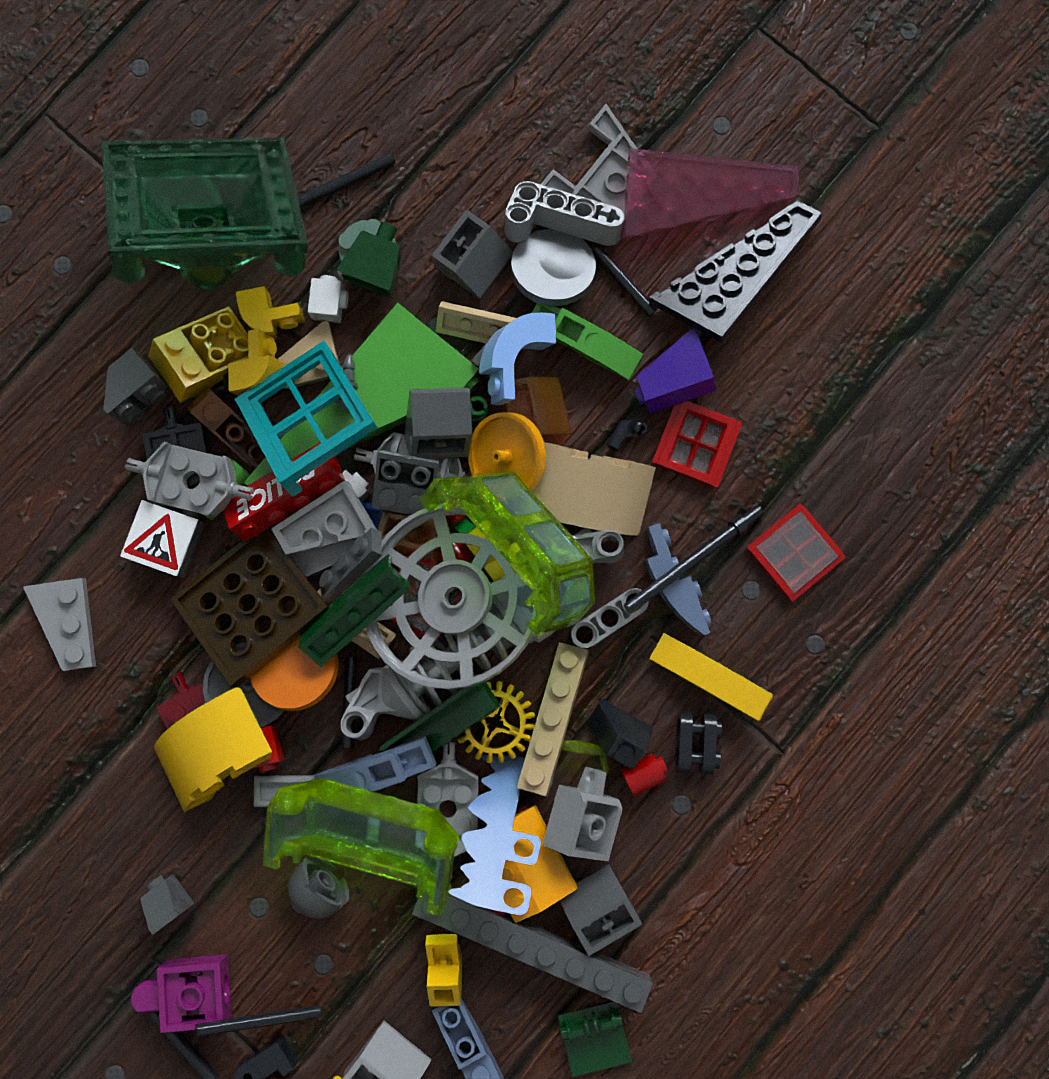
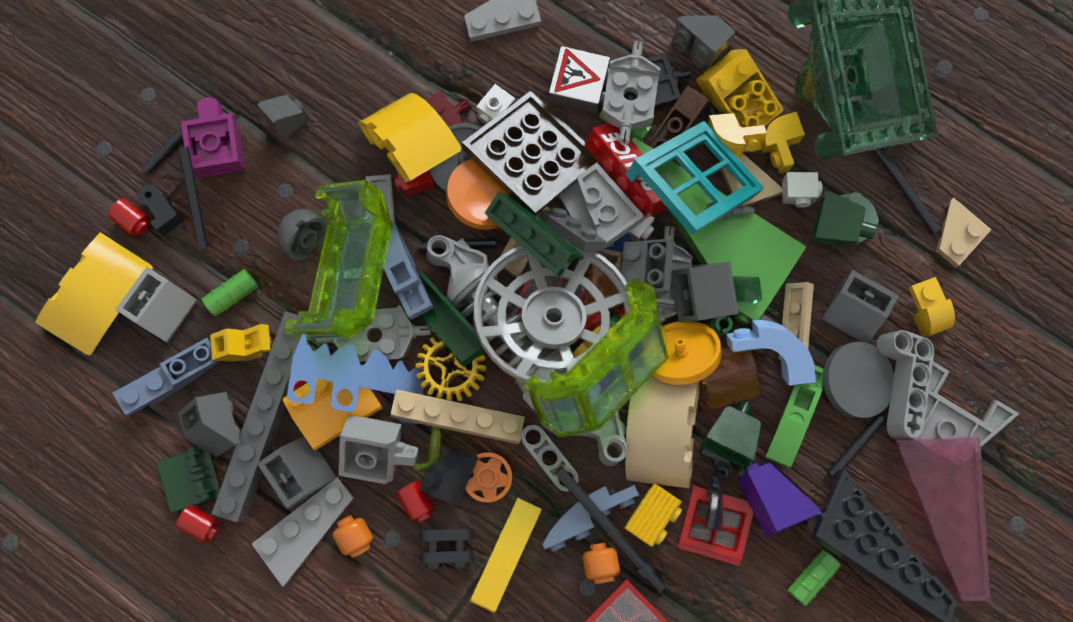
camera: 90 degrees right, 5 degrees down
none -> red brick [176,505,220,544]
none -> dark grey slope [178,392,240,458]
none -> bright green axle [202,269,258,317]
none -> light grey wing [252,477,355,587]
none -> orange head [333,515,373,558]
none -> orange wheel [465,453,512,503]
none -> white brick [477,84,515,125]
none -> orange head [583,542,620,584]
none -> yellow brick [624,483,682,547]
none -> dark green torso [700,401,761,469]
none -> black brick [703,475,724,533]
none -> clear green slope [733,276,762,303]
none -> bright green axle [787,550,841,607]
none -> yellow brick [909,277,955,338]
none -> tan wing [936,197,991,268]

